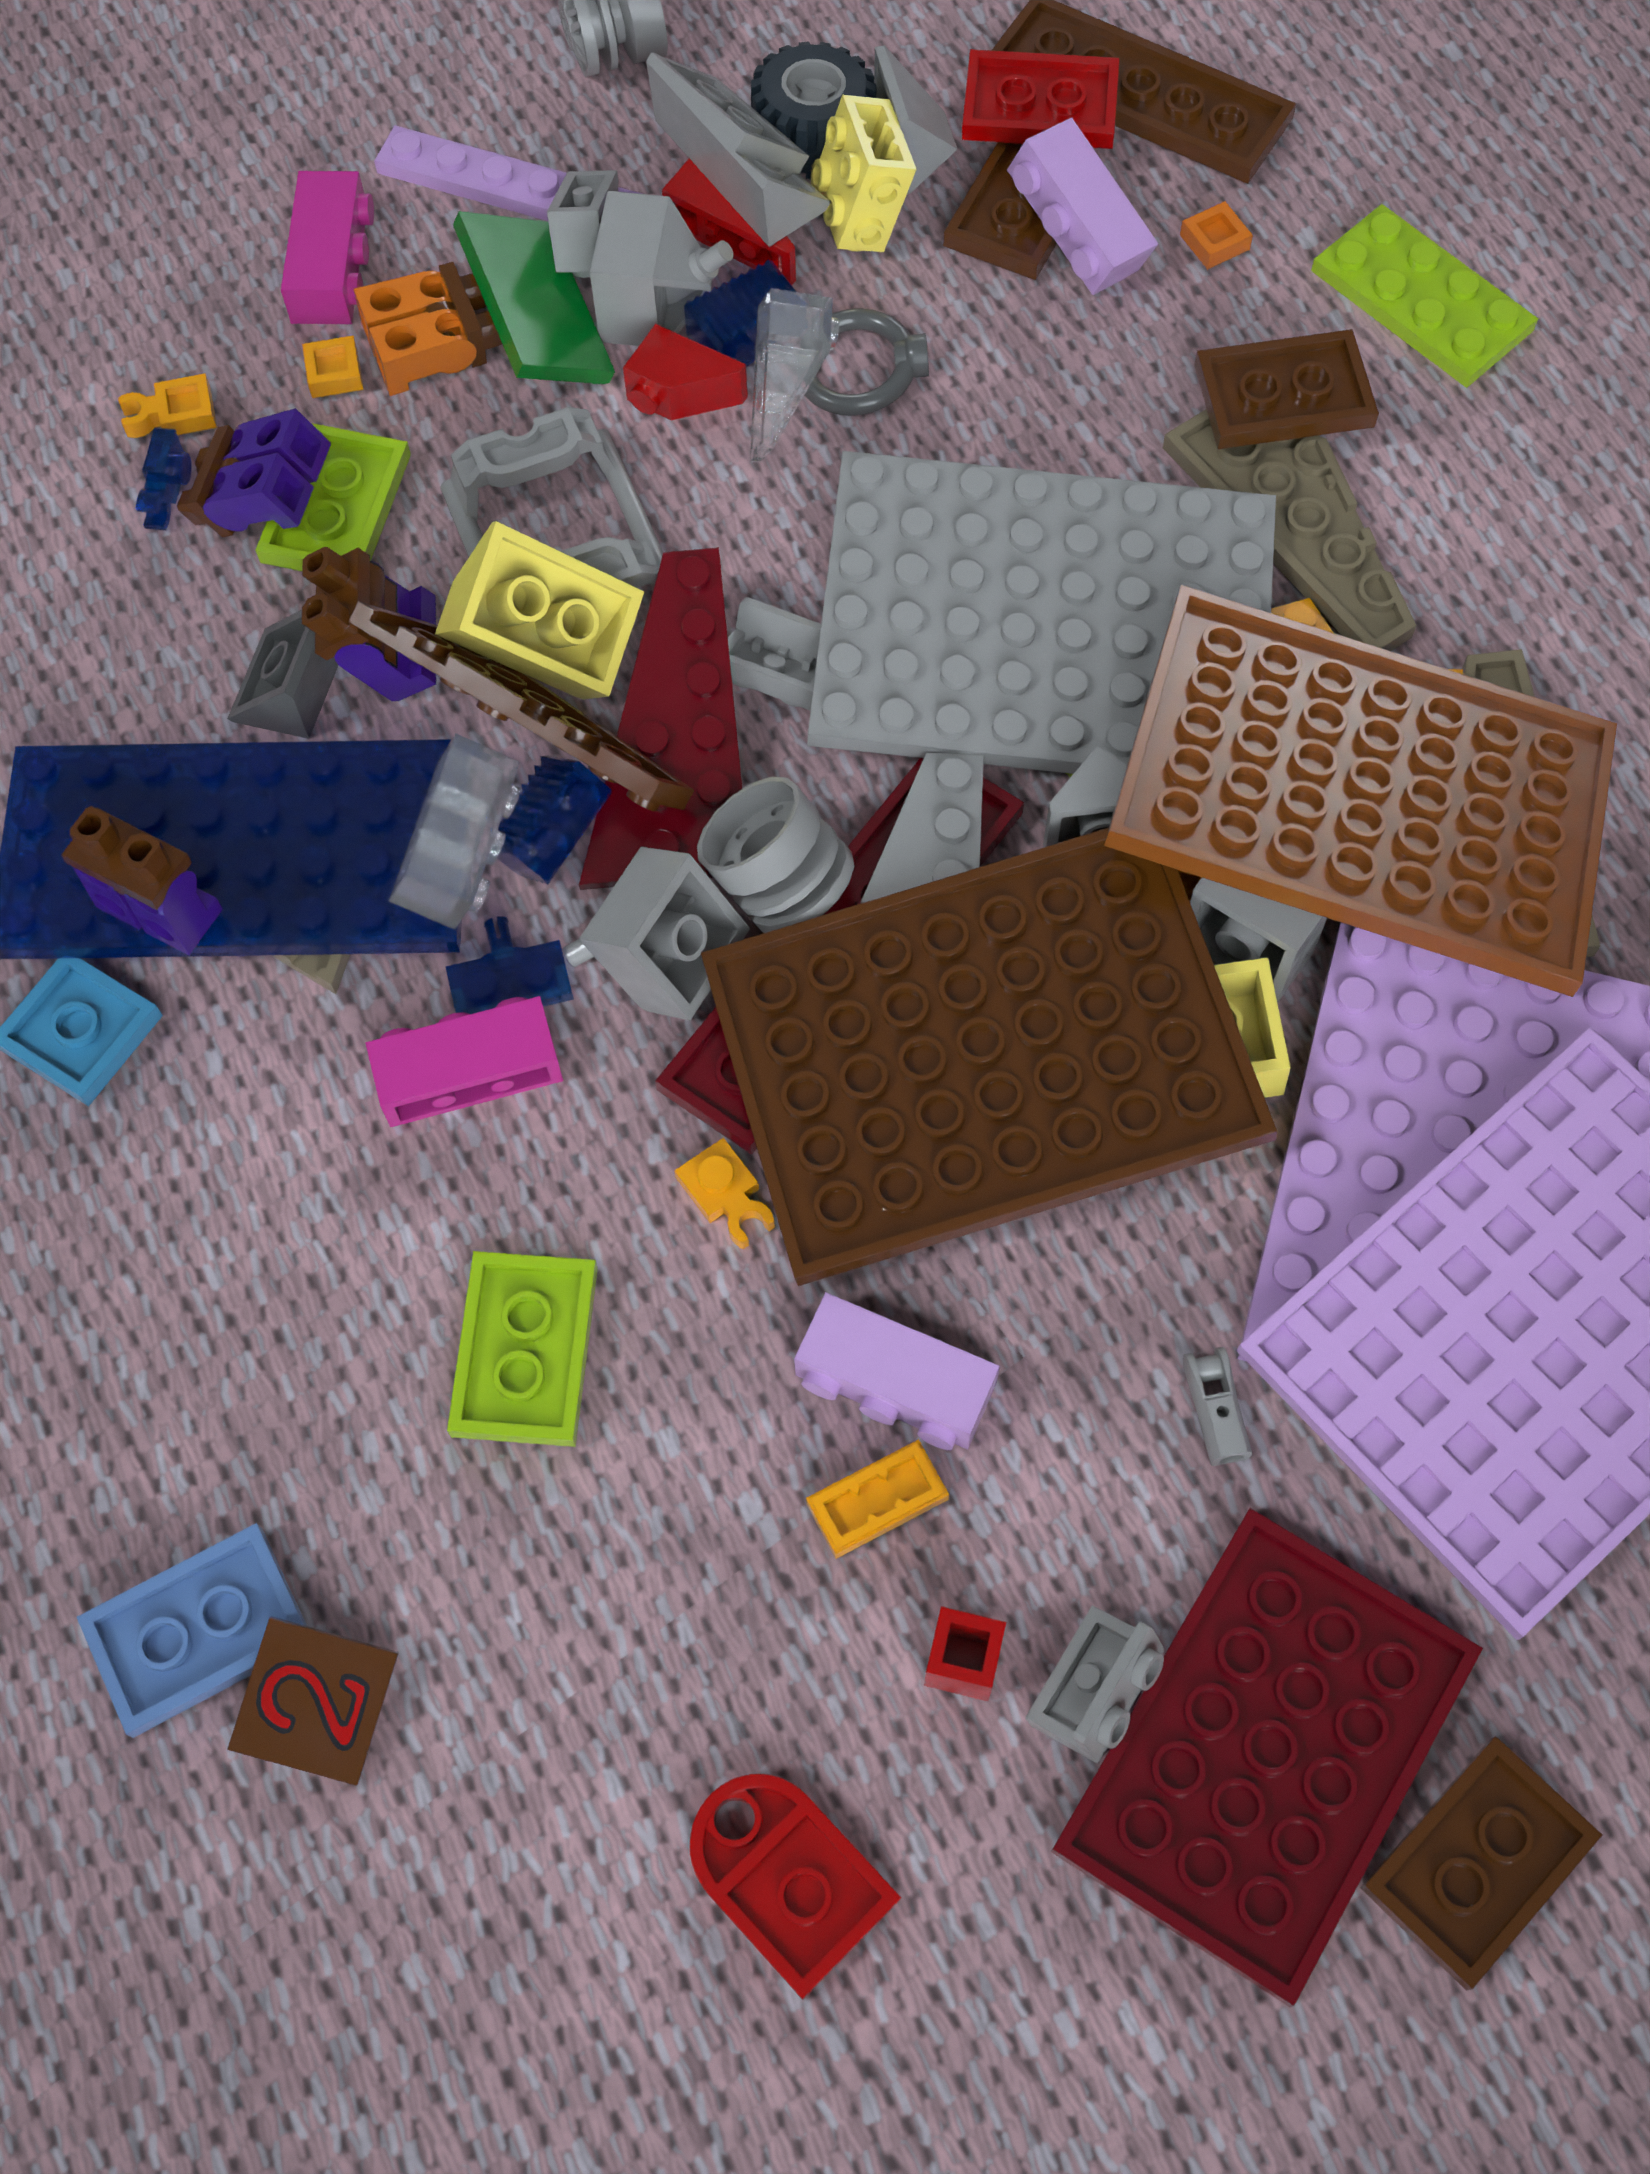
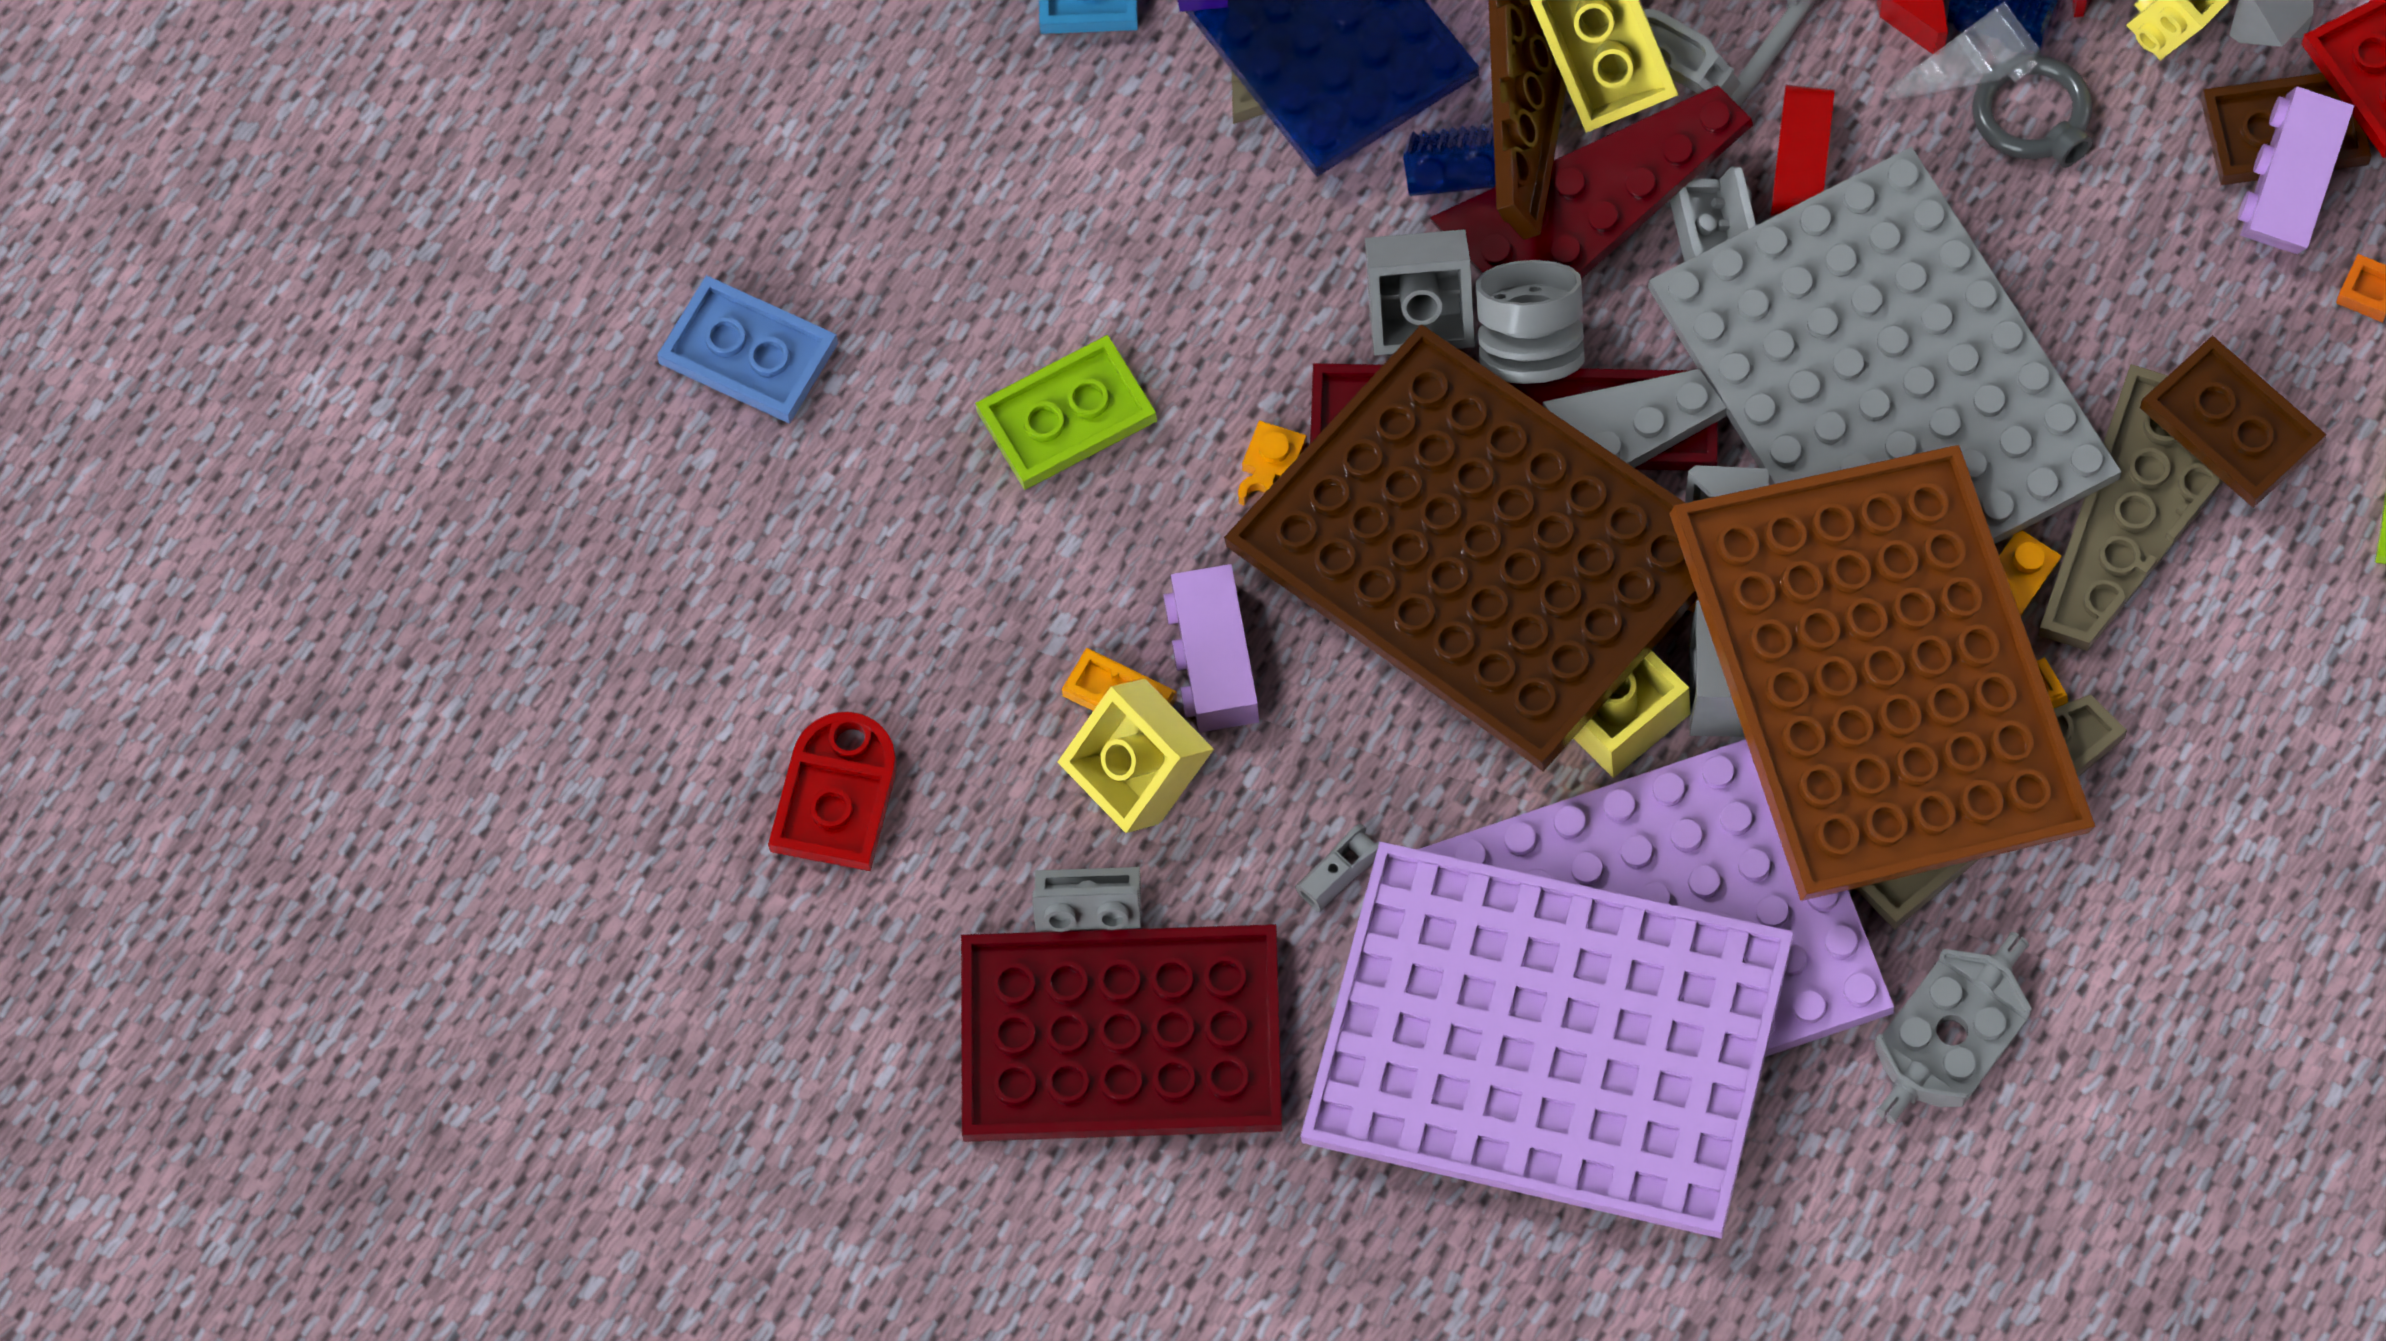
camera: 60 degrees right, 0 degrees up
reddish brown tile [227,1616,399,1786] -> none
dark pink brick [365,996,563,1128] -> none
clear brick [389,733,521,929] -> none
clear blue plate [445,916,574,1014] -> none
red brick [924,1606,1007,1701] -> none
reddish brown plate [1360,1736,1603,1991] -> none
none -> light yellow brick [1058,679,1214,833]
none -> red beam [1771,85,1835,216]

